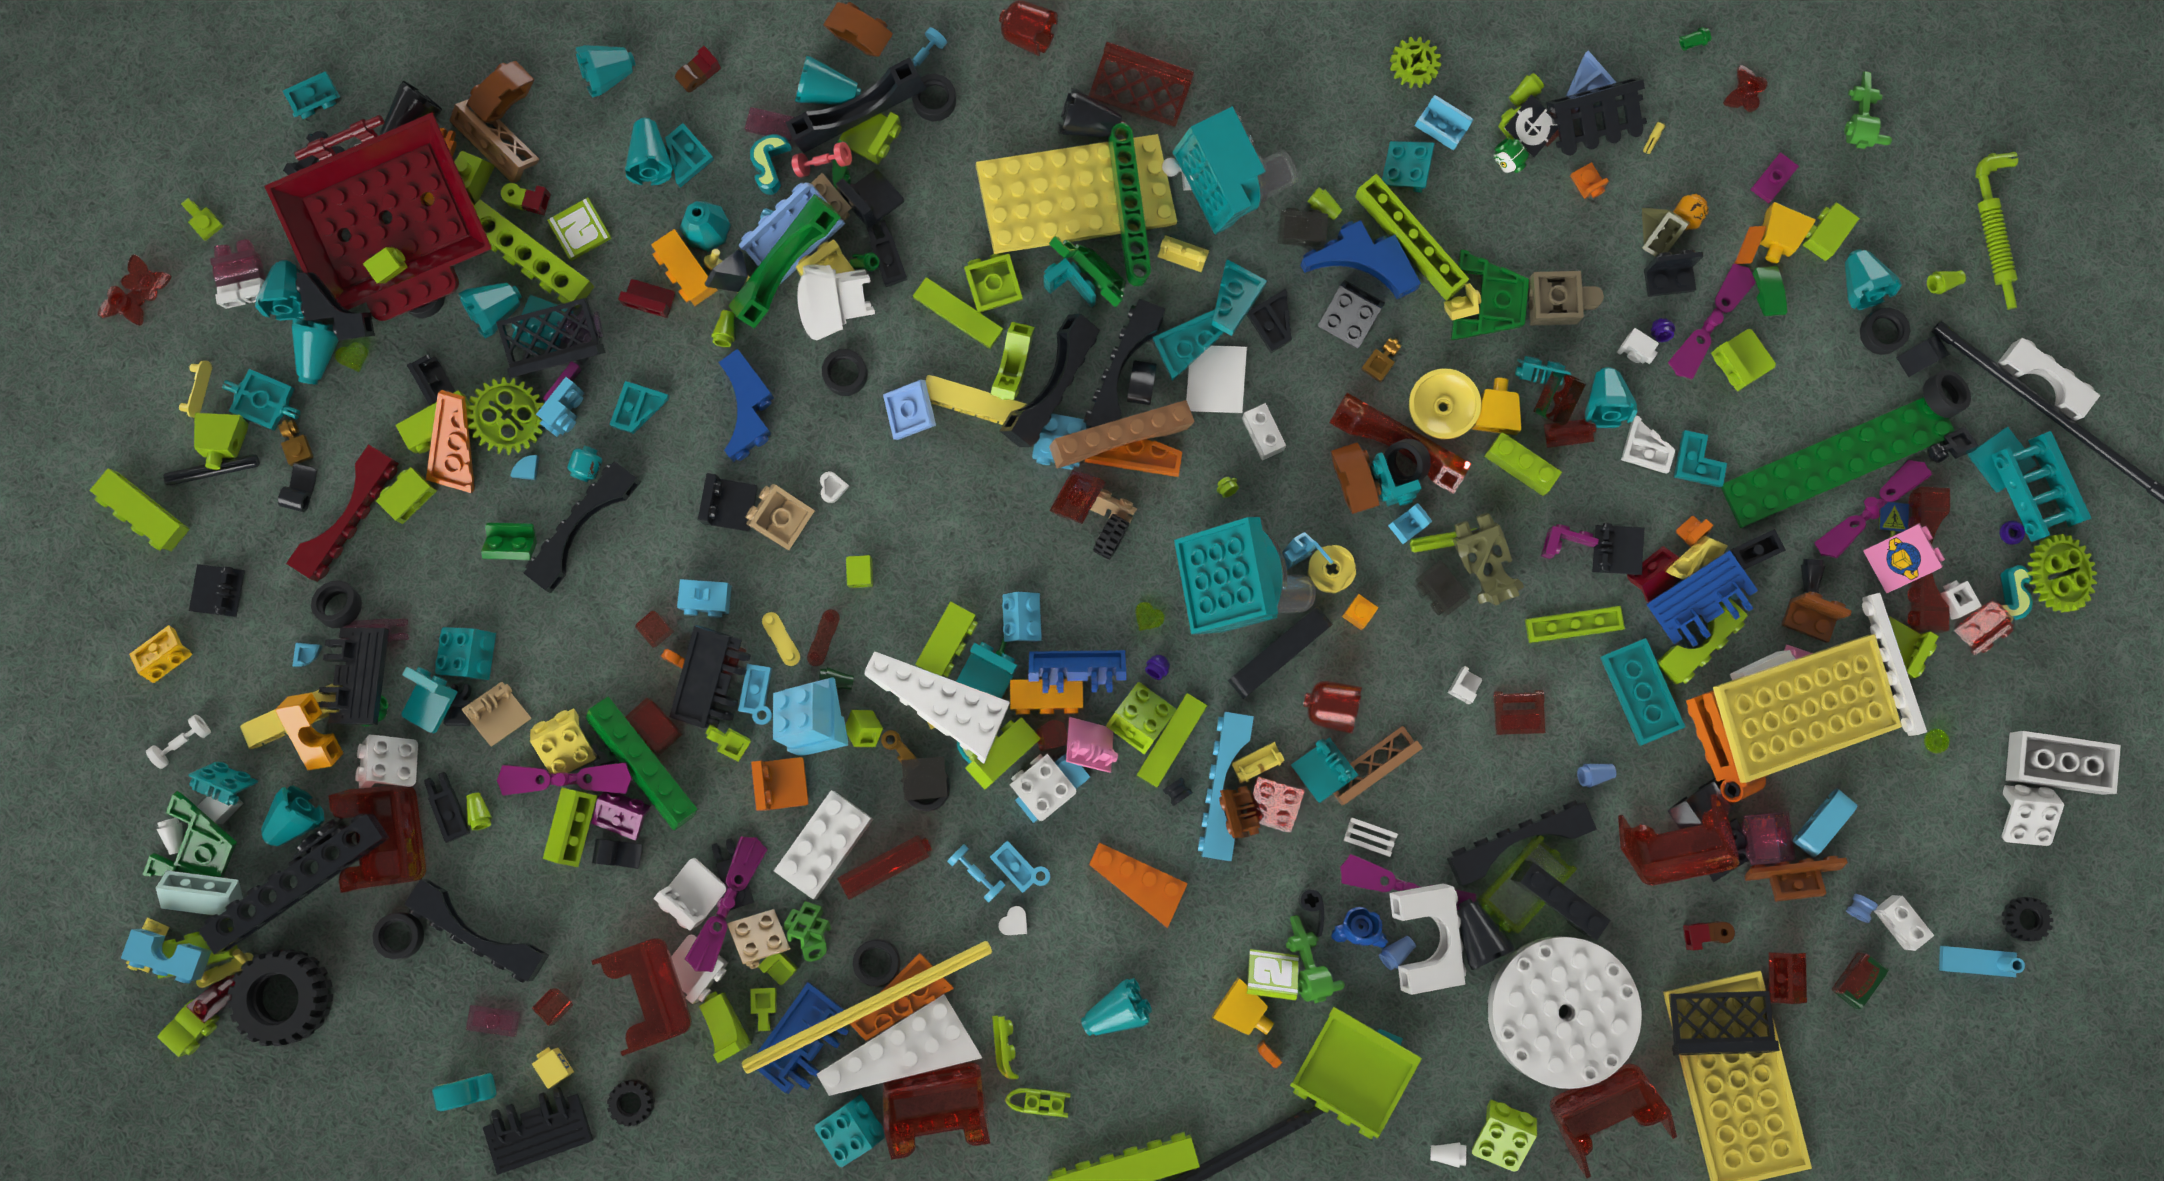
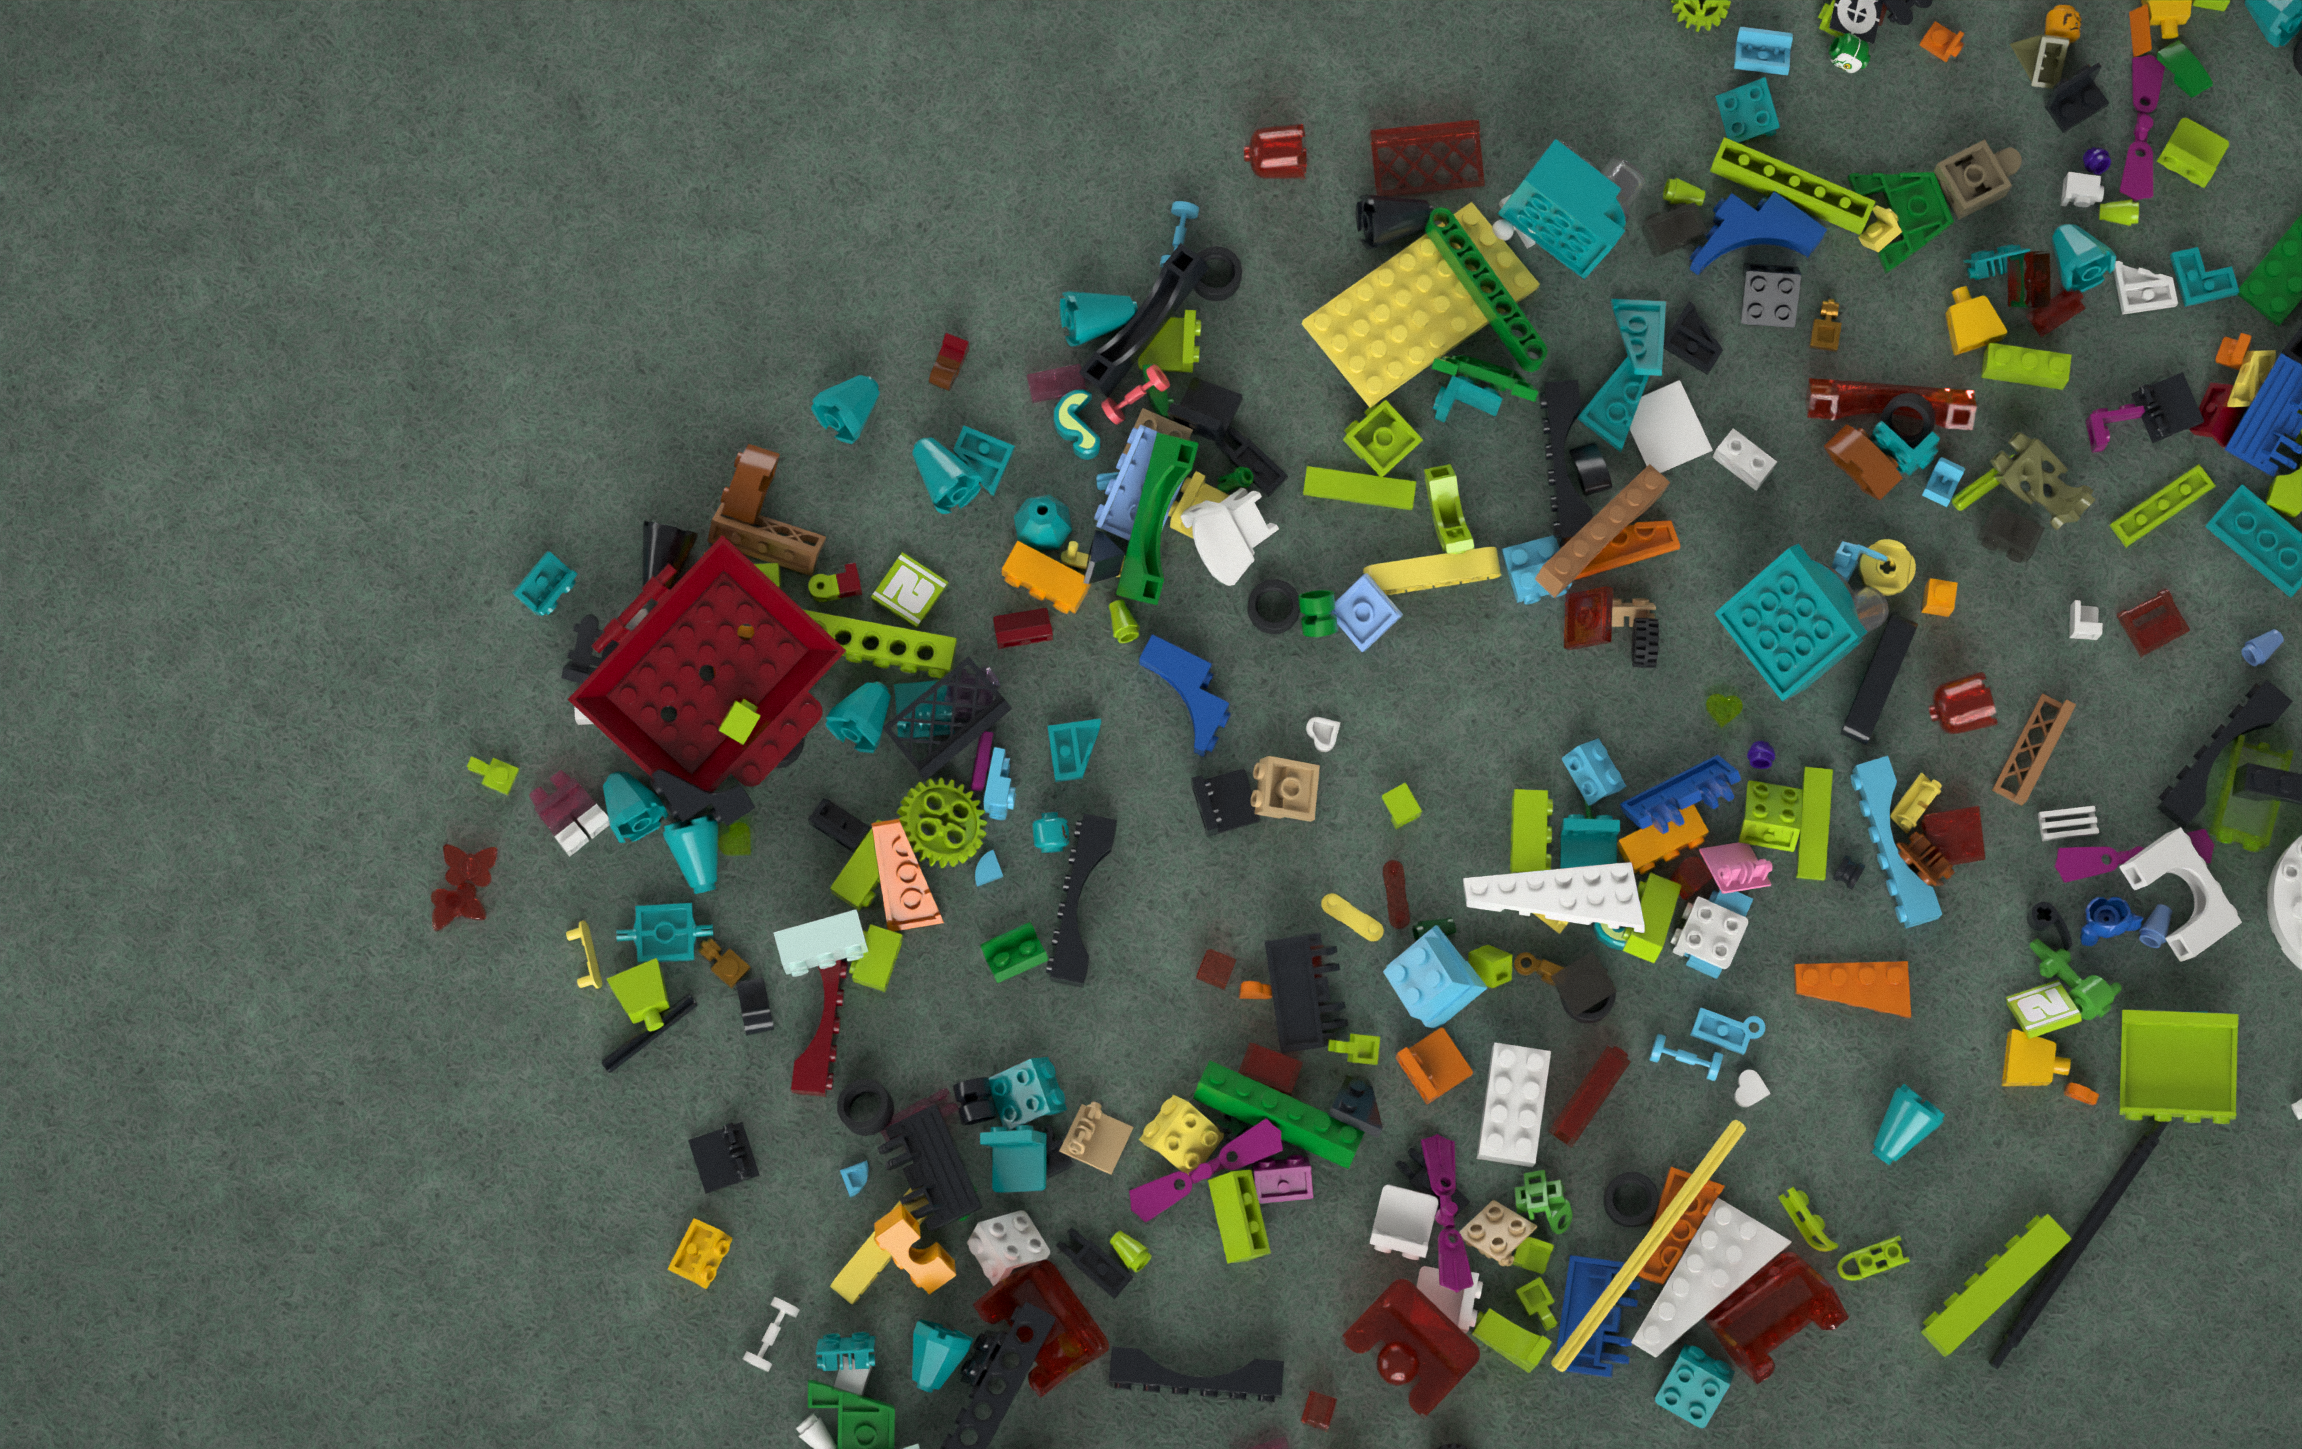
camera: 30 degrees left, 5 degrees down
lime brick [89,468,190,551] -> none
black tyre [372,912,424,960] -> none
black panel [592,838,643,869] -> none
medium azure brick [677,579,732,618] -> none
medium azure hinge [738,664,772,725] -> none
dark orange brick [823,2,893,57] -> none
black arch [1000,313,1100,447] -> none
light yellow hinge [1157,235,1209,272] -> none
lime plate [1216,477,1239,498] -> none
teal hinge [1291,737,1359,803] -> none
light yellow dish [1409,369,1481,439] -> none
black cone [1457,898,1516,970] -> none
none -> light aqua brick [774,909,868,977]
none -> black wheel [953,1077,997,1126]
none -> green wheel [1298,590,1338,637]
none -> black wing [1328,1075,1383,1138]
none -> clear red hair [1376,1341,1420,1386]
none -> lime cone [2099,199,2139,226]

